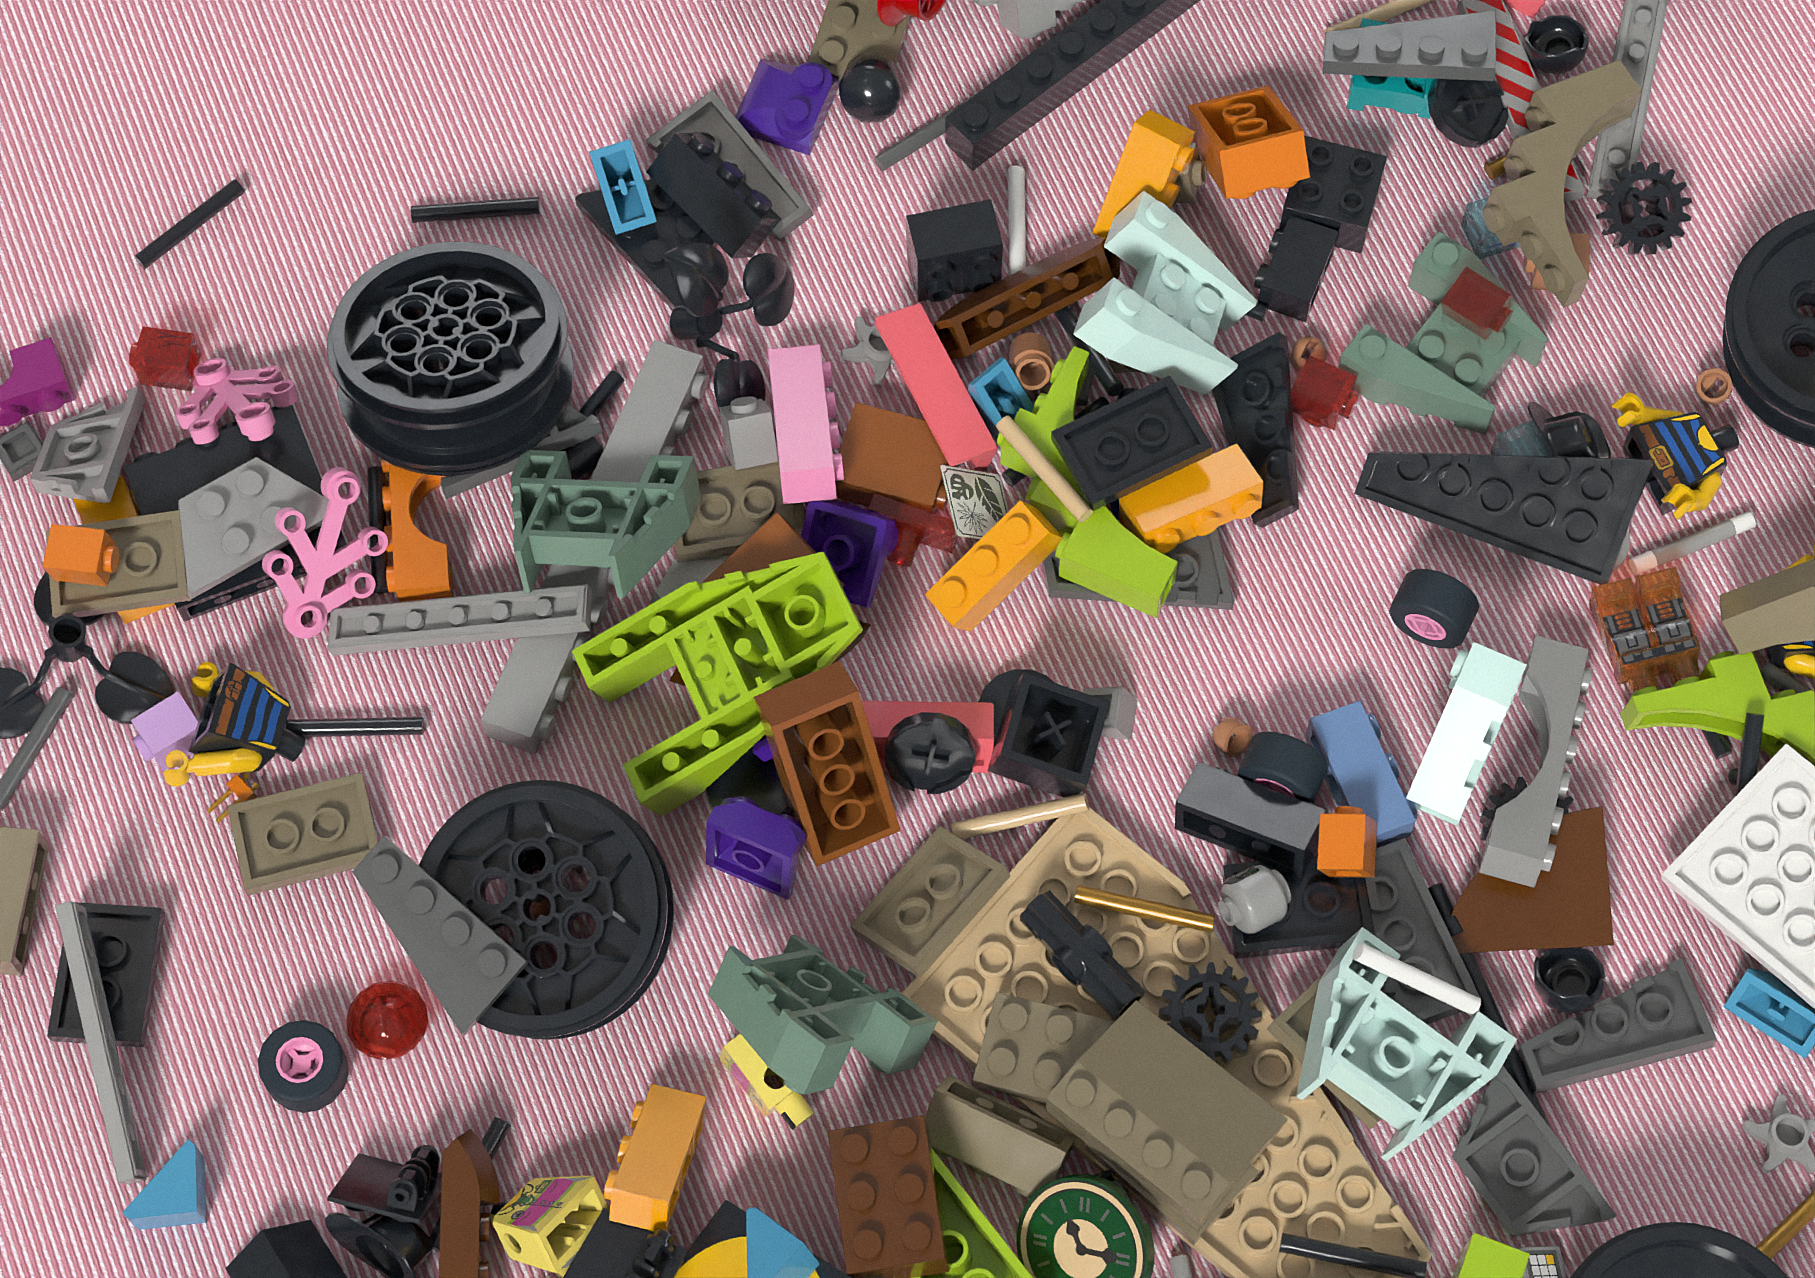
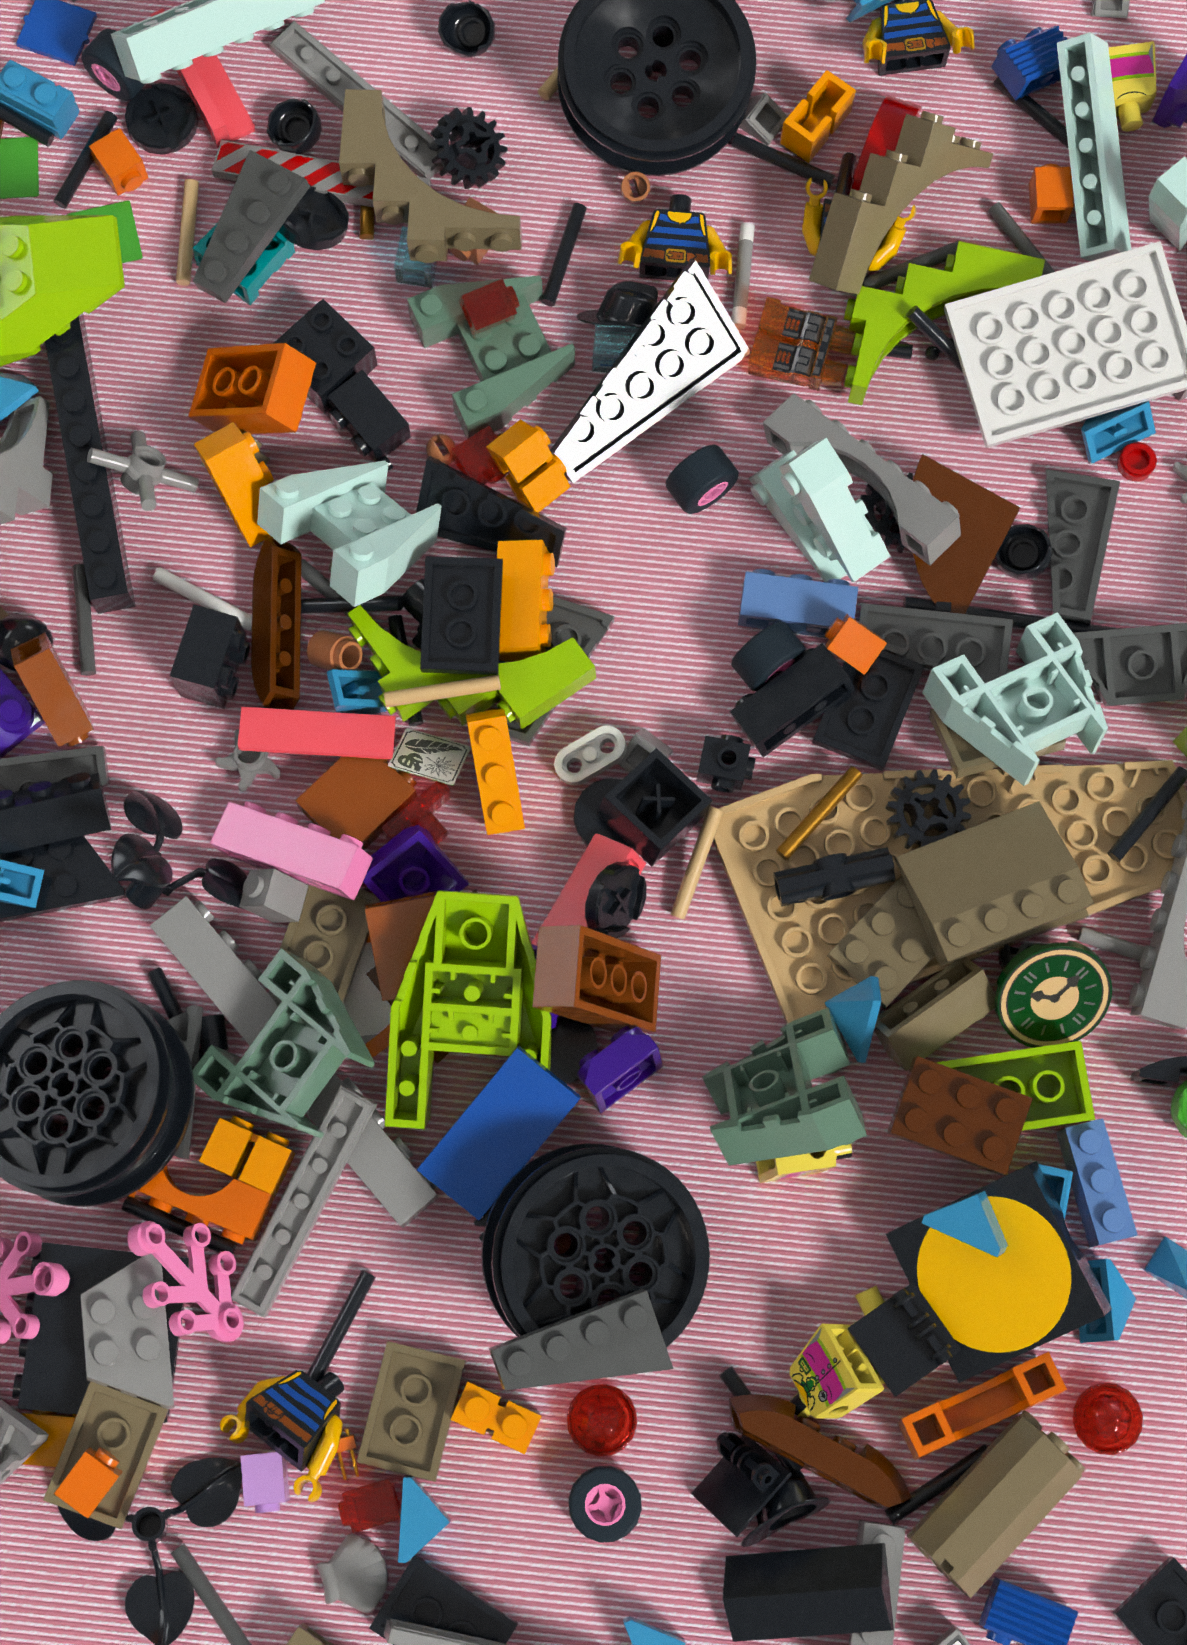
camera: 65 degrees left, 10 degrees up
light orange brick [604,1084,707,1232] -> none
dark tan plate [850,826,1010,978] -> none
nougat hinge [1212,717,1253,757] -> none
light grey head [1218,865,1291,934] -> none
white bar [1353,942,1481,1015] -> none
none -> dark orange brick [11,633,94,747]
none -> light grey bar [87,431,199,511]
none -> light orange piece [199,1116,296,1197]
none -> light grey animal [317,1533,388,1613]
none -> clear red brick [338,1477,401,1533]
none -> dark azure slope [398,1476,451,1563]
none -> blue tile [417,1045,581,1220]
none -> black hair [438,0,495,58]
none -> light orange piece [450,1381,542,1454]
none -> light orange piece [486,419,571,513]
none -> black bar [541,203,587,307]
none -> white plate [554,726,627,786]
none -> black brick [696,735,756,793]
none -> dark azure slope [824,976,881,1063]
none -> red tile [1117,442,1157,482]

